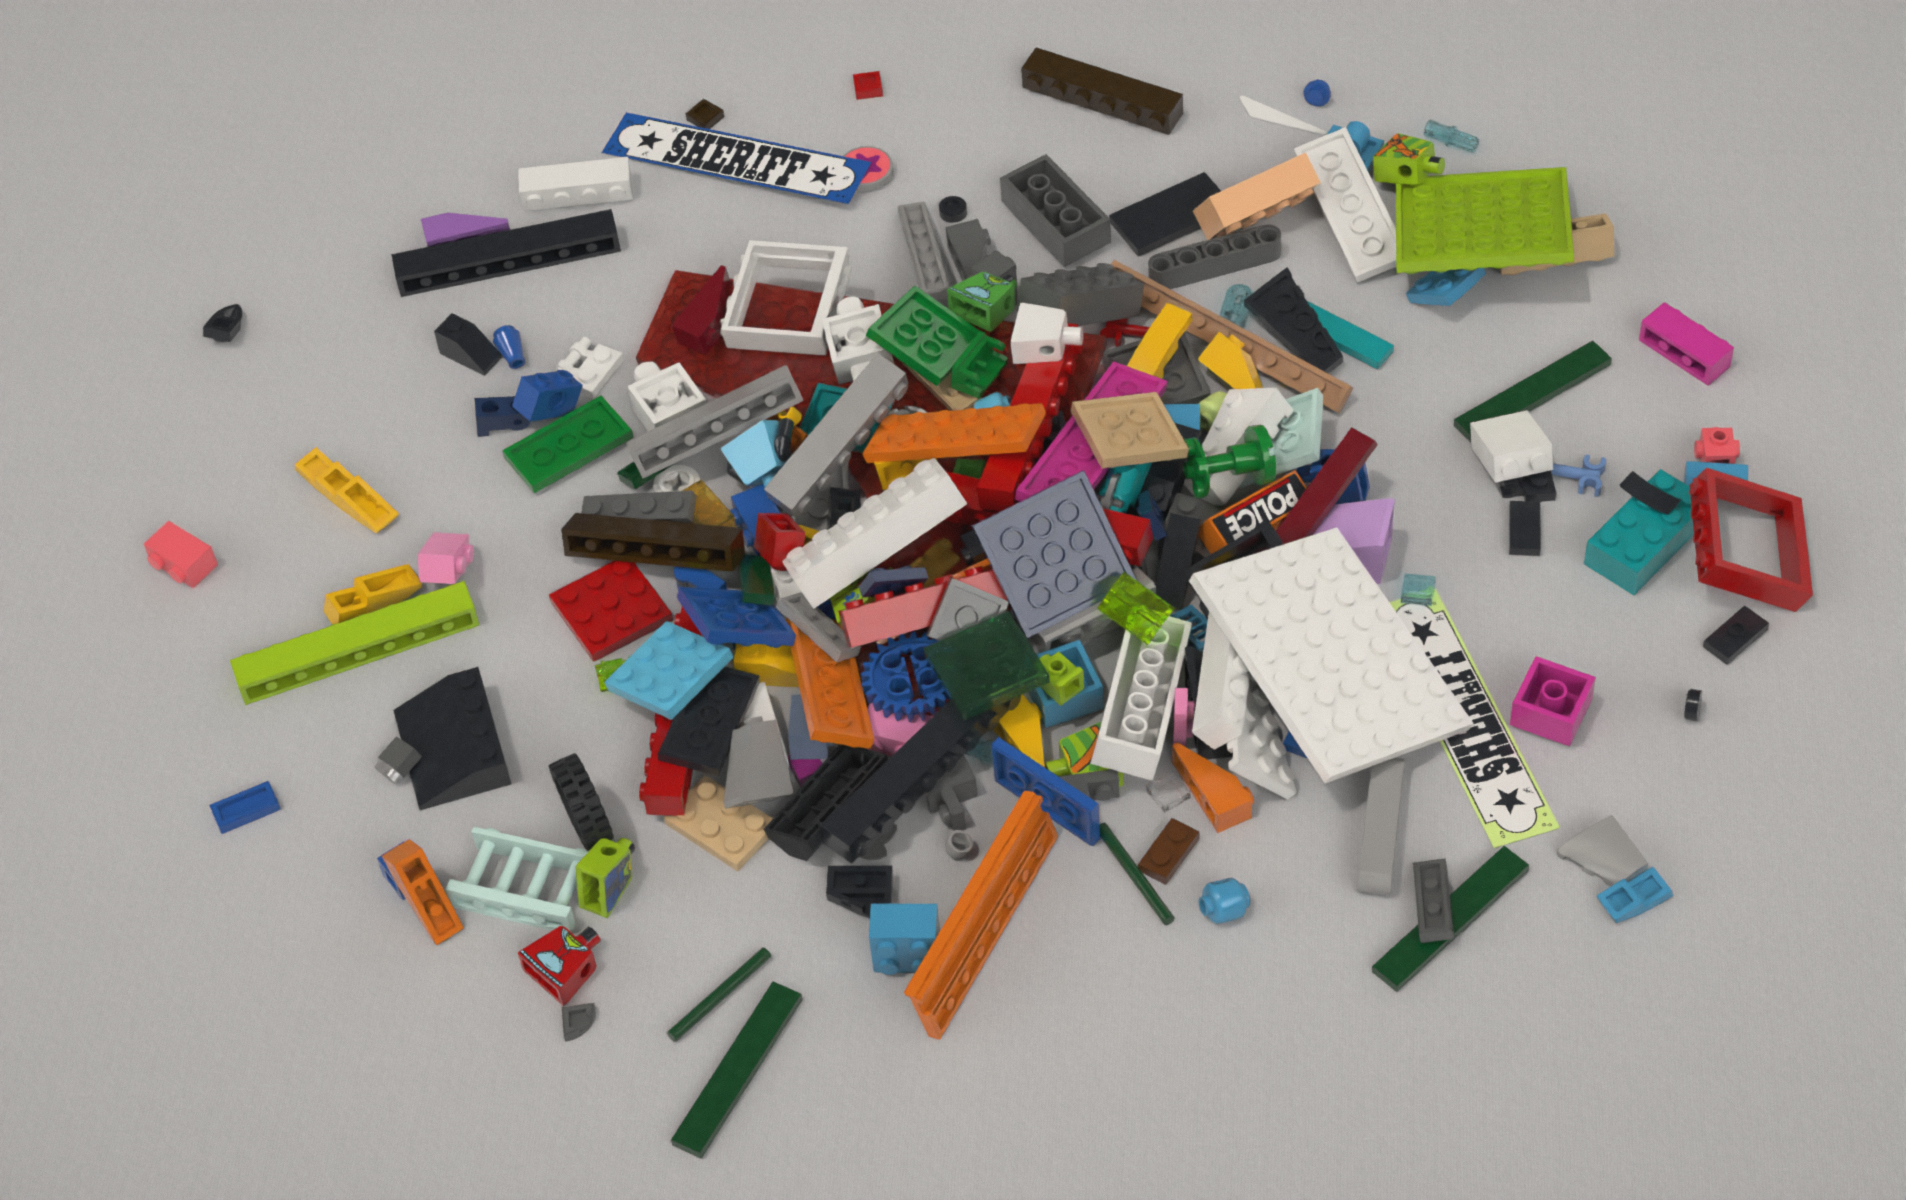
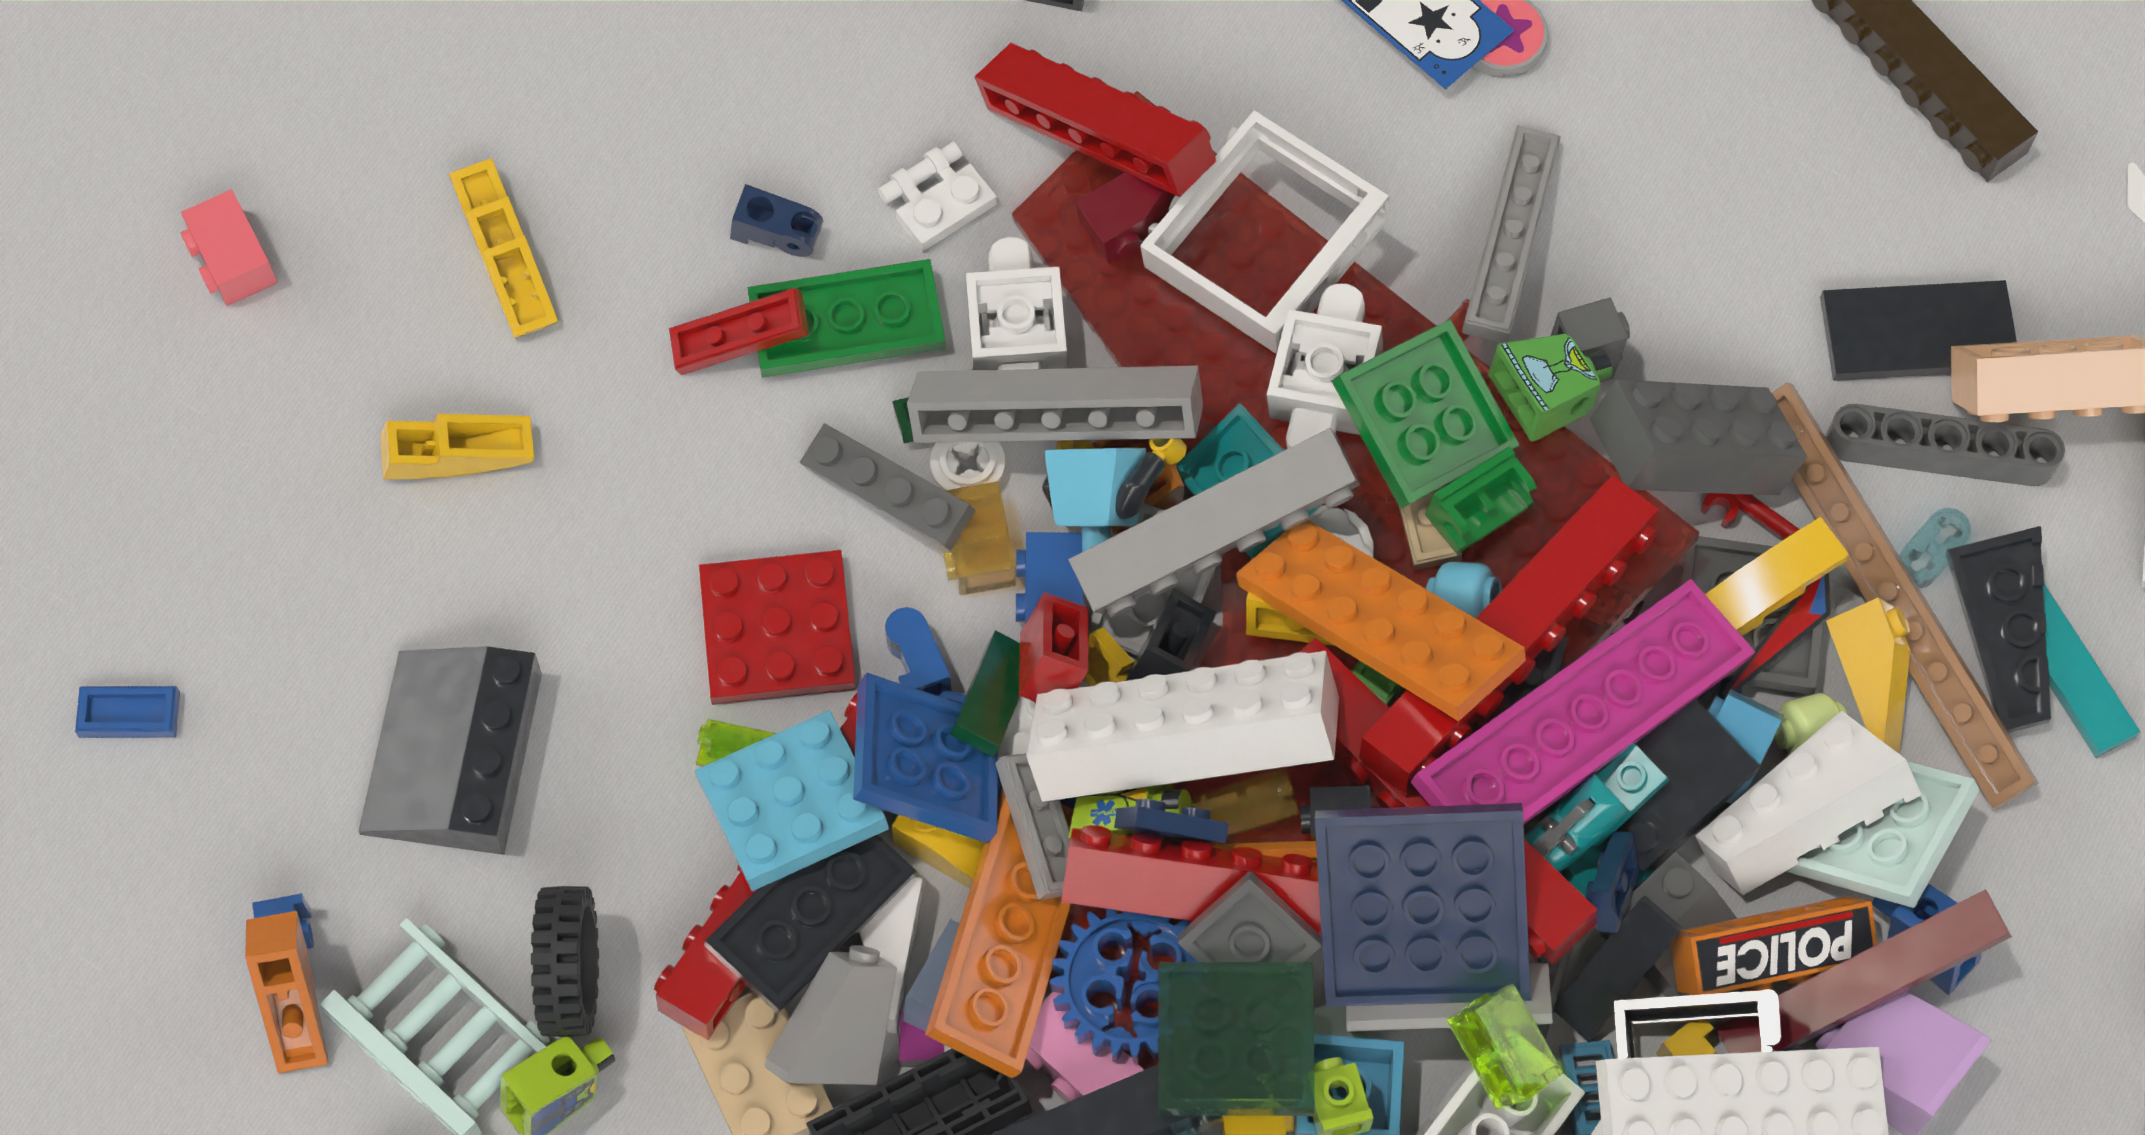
camera: 20 degrees right, 15 degrees up
lime brick [230,581,480,705] -> none
dark grey piece [374,736,422,784] -> none
bright pink brick [418,532,474,584] -> none
black slope [434,313,502,376] -> none
blue cone [493,325,525,369] -> none
blue brick [512,370,583,422] -> none
dark brown brick [561,513,746,572] -> none
black tile [939,196,967,223] -> none
dark grey slope [946,219,991,281] -> none
dark grey brick [1000,154,1111,267] -> none
white torso [1010,303,1083,364] -> none
tan plate [1071,392,1189,469] -> none
green piece [1183,424,1276,499] -> none
none -> red tile [669,288,809,375]
none -> red brick [974,42,1216,197]
none -> sticker [1722,573,1831,697]

